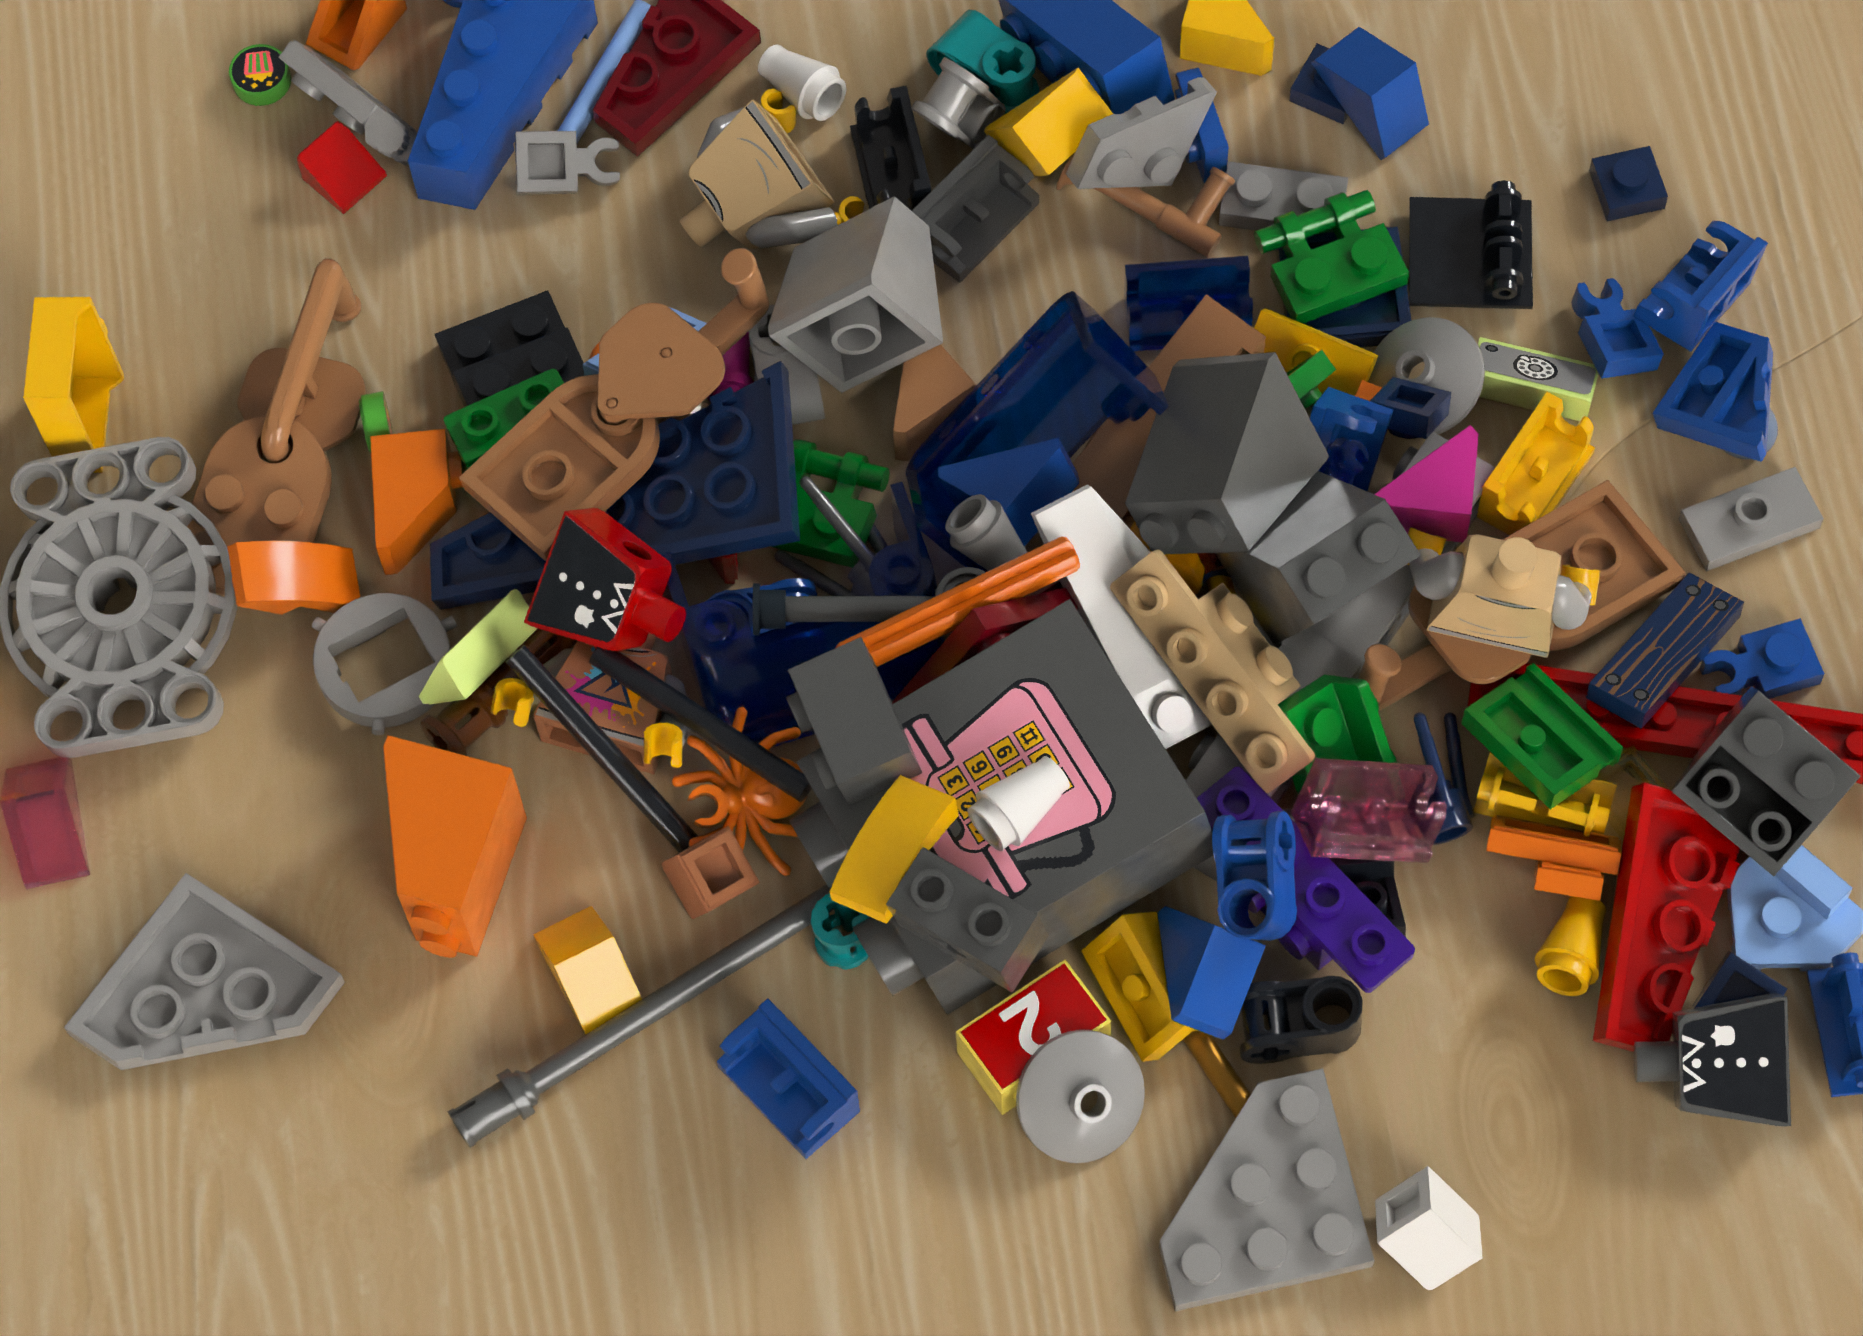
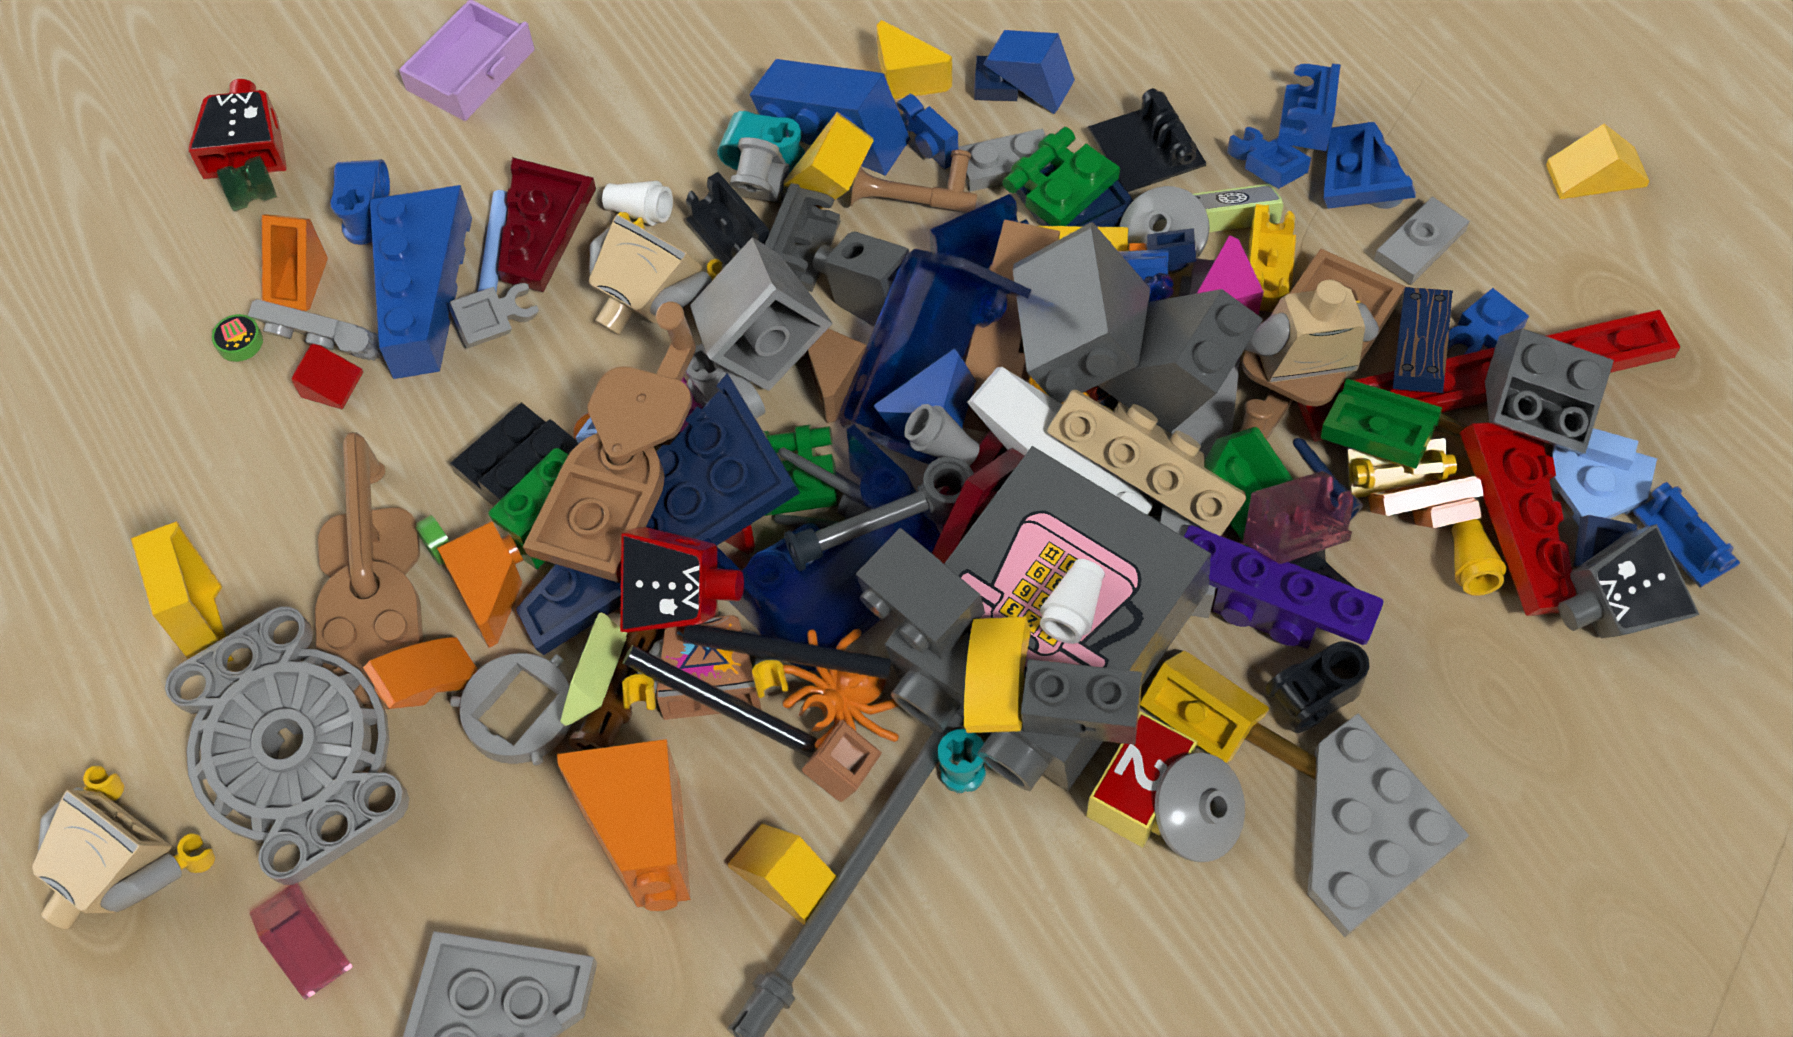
camera: 25 degrees left, 5 degrees down
blue hinge [717,998,860,1159] -> none
orange axle [836,536,1080,667] -> none
light grey wing [1066,77,1217,189] -> none
blue slope [1157,906,1266,1040] -> none
blue piece [1212,811,1297,941] -> none
white panel [1375,1166,1483,1290] -> none
dark blue plate [1589,146,1668,222] -> none
none -> dark grey torso [813,231,922,339]

